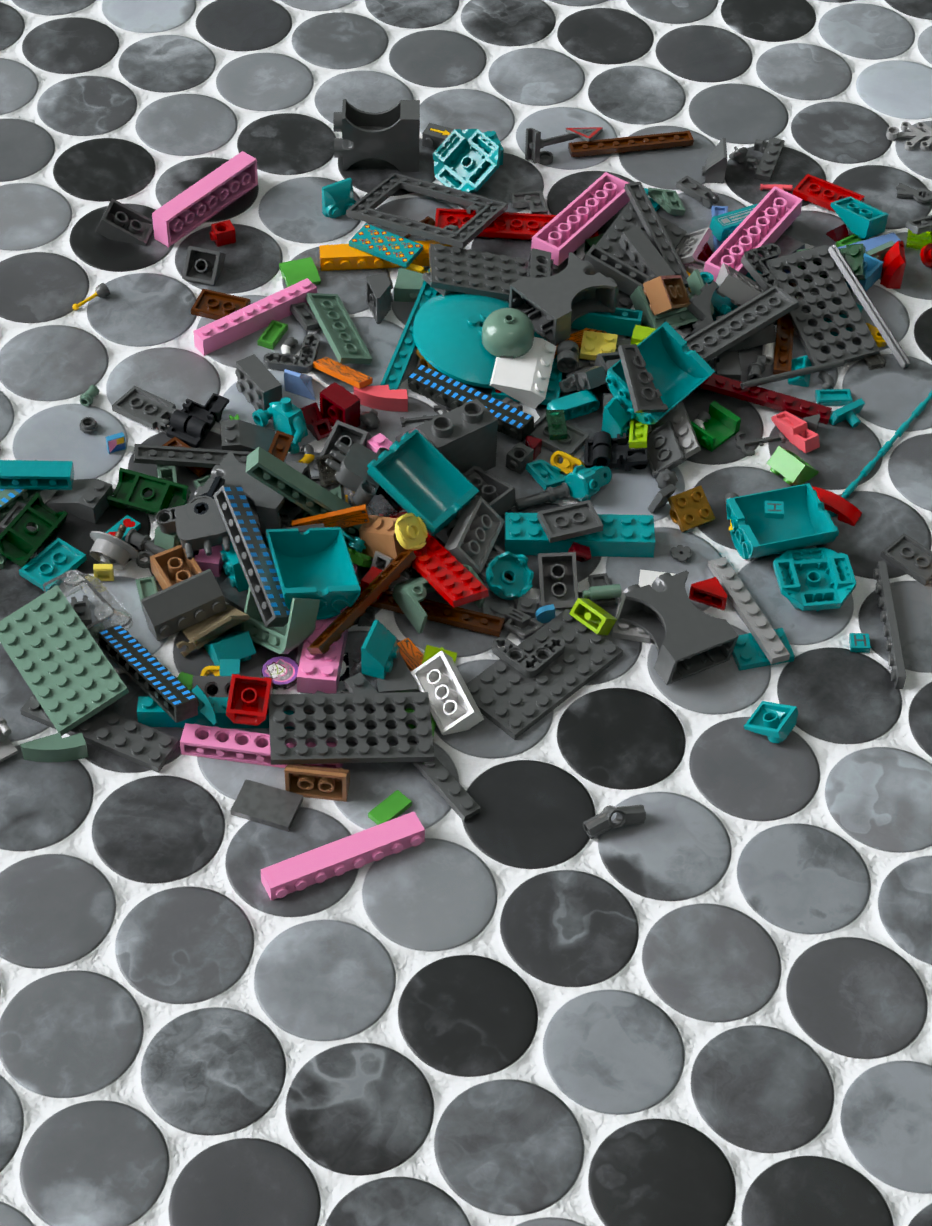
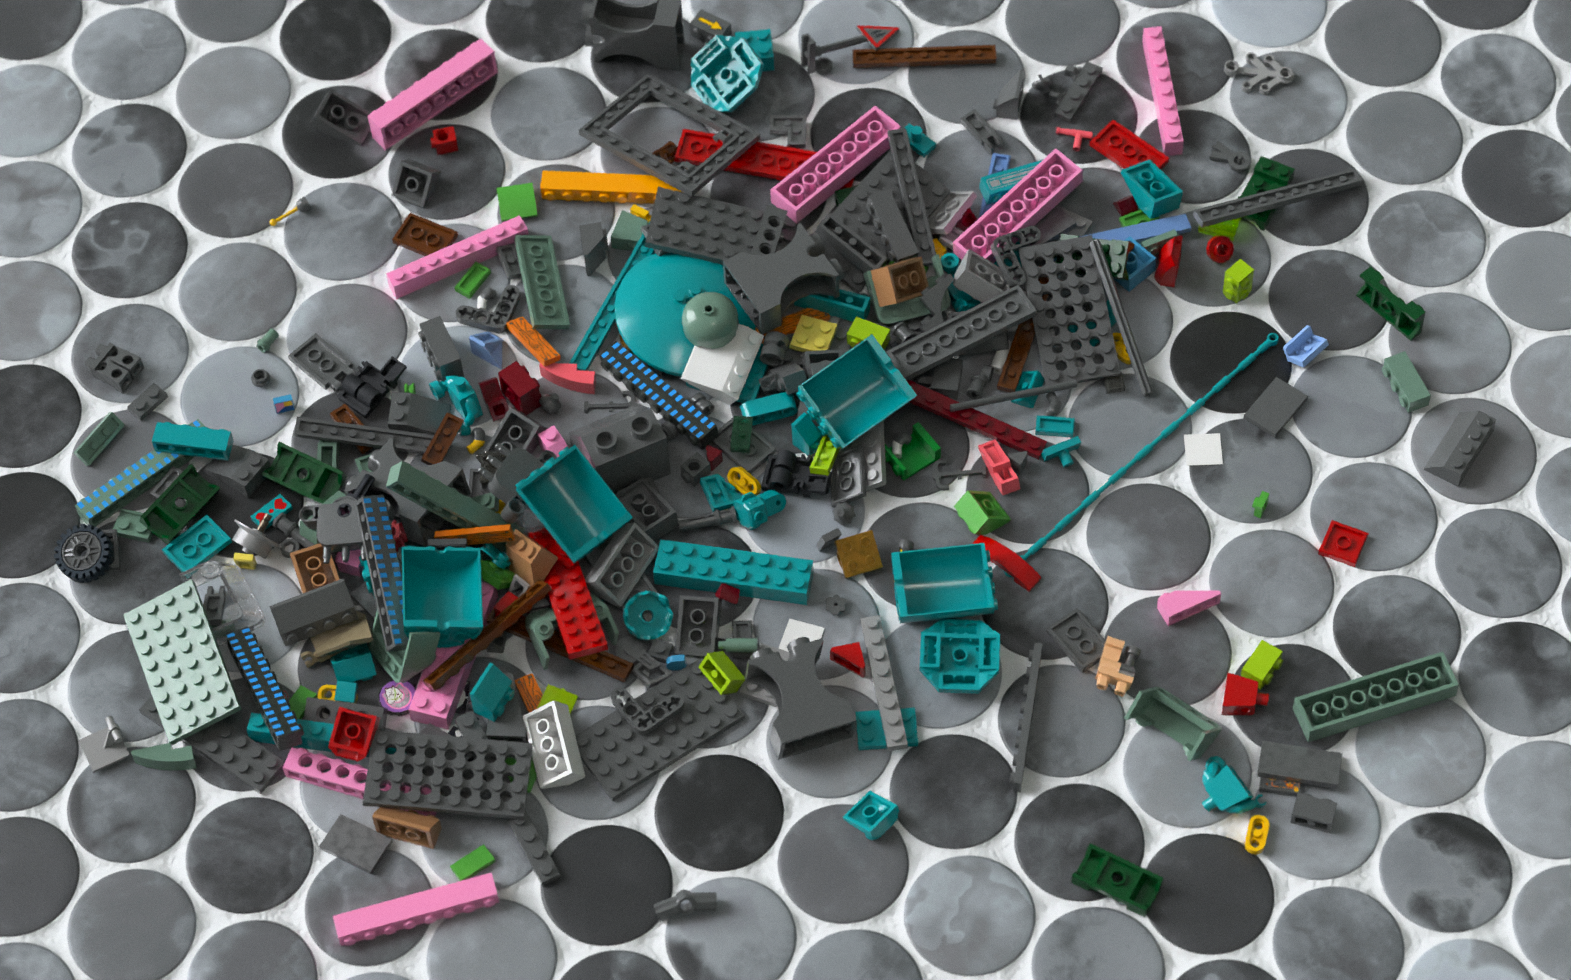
camera: 15 degrees right, 10 degrees up
sand green tile [135,576,158,611] -> none
teal slope [191,685,218,726] -> none
teal slope [322,178,356,218] -> none
teal tile [349,223,423,268] -> none
light yellow tile [395,513,428,551] -> none
dark grey plate [537,500,603,543] -> none
dark grey wing [618,344,668,413] -> none
sand green wing [648,188,686,216] -> none
teal tile [764,501,784,519] -> none
teal tile [849,633,871,653] -> none
none -> bright pink brick [1143,26,1184,156]

